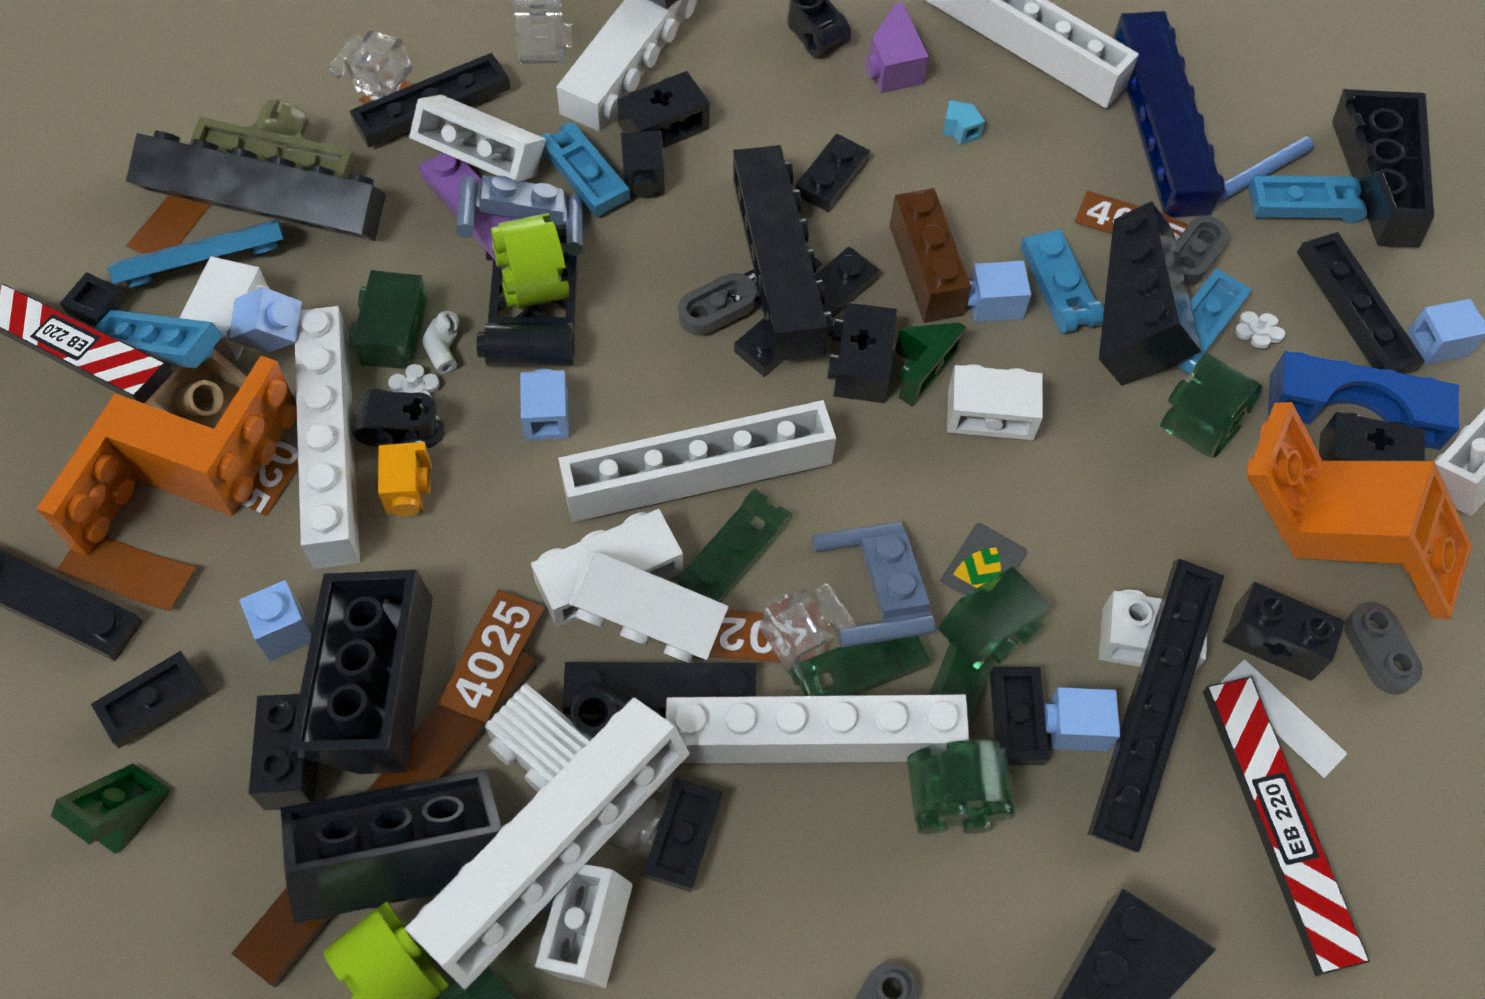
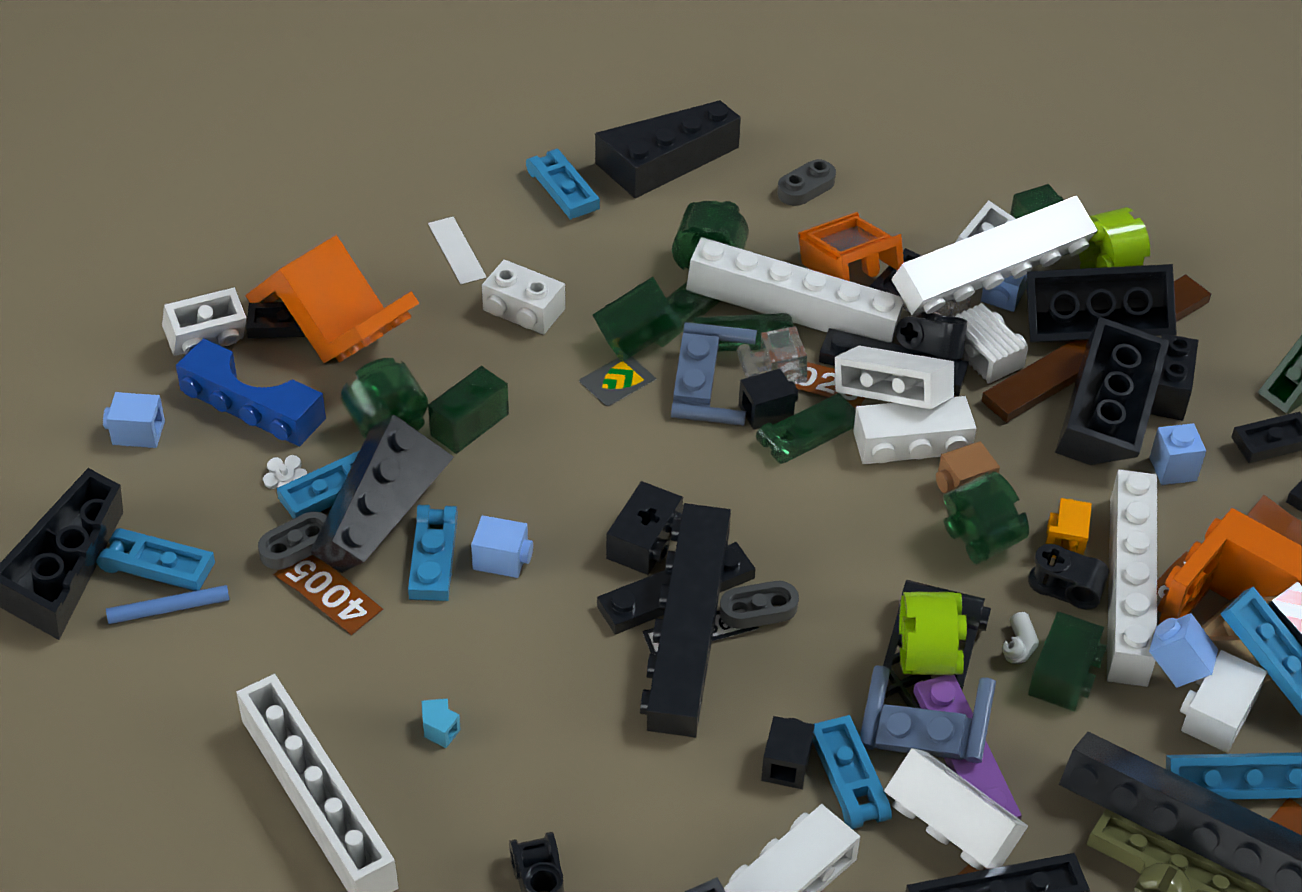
camera: 160 degrees left, 15 degrees down
white plant [388,364,439,409] -> none
dark orange sticker [438,589,545,723] -> none
light blue brick [520,369,569,441] -> none
white brick [558,400,836,522] -> none
black brick [617,71,710,148] -> none
black plate [795,133,870,213] -> none
medium lavender slope [865,2,929,93] -> none
reddish brown brick [889,188,971,323] -> none
dark green slope [895,322,966,407] -> none
white brick [947,364,1043,440] -> none
black plate [990,666,1049,766] -> none
light blue brick [1044,687,1120,752] -> none
black tile [1087,559,1225,853] -> none
clear blue brick [1113,11,1225,218] -> none
tile [1203,676,1370,977] -> none
black brick [1222,582,1346,681] -> none
black plate [1297,232,1425,374] -> none
black brick [1319,412,1425,461] -> none
dark grey plate [1345,603,1422,694] -> none
none -> clear green brick [428,365,509,454]
none -> dark azure plate [526,149,600,220]
none -> black brick [738,368,799,430]
none -> orange window [798,212,904,281]
none -> medium nougat brick [936,441,1000,506]
none -> clear green brick [943,472,1029,564]

